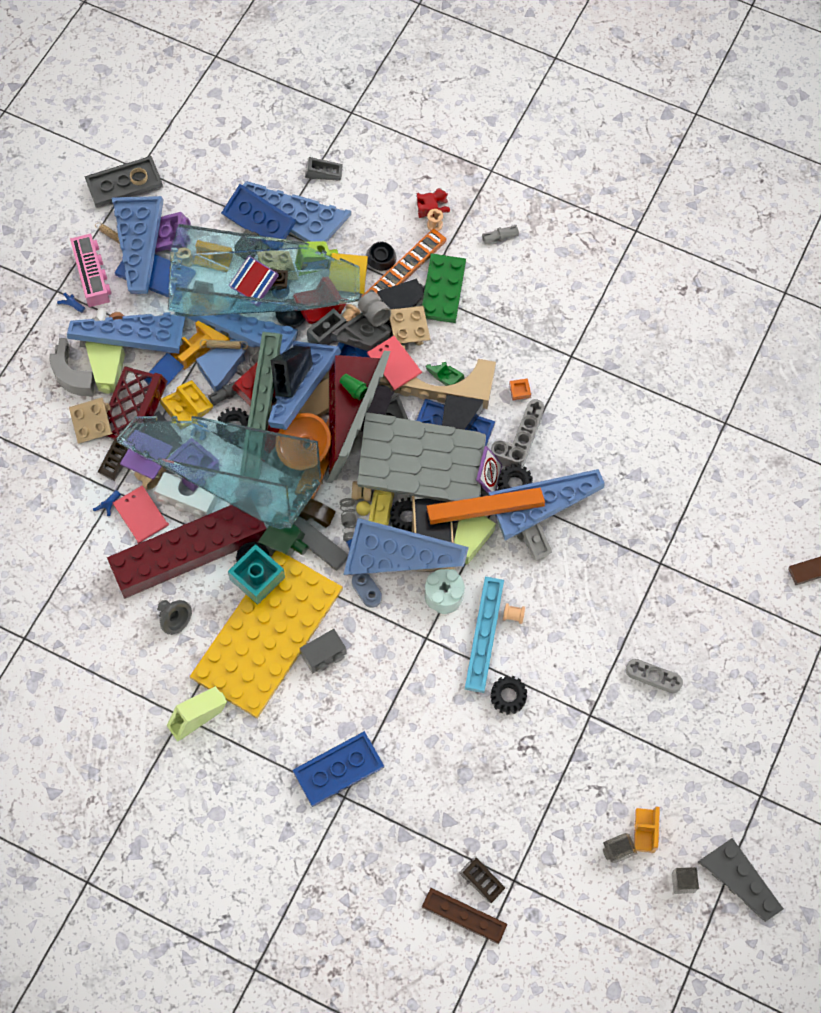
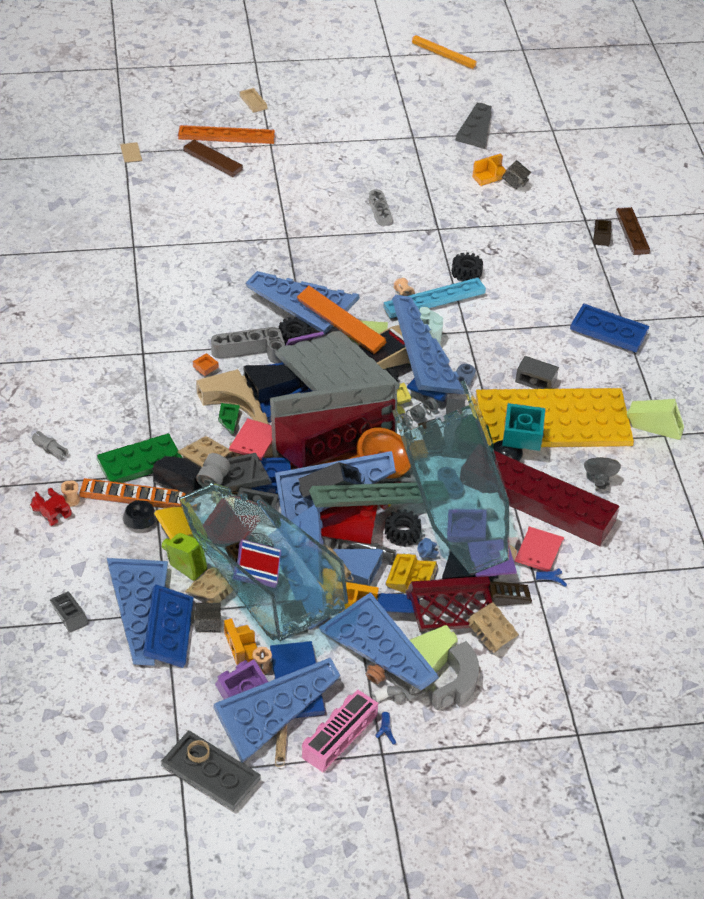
camera: 125 degrees left, 20 degrees down
green cone [339,374,368,400] -> none
clear smoke brick [672,867,699,894] -> none

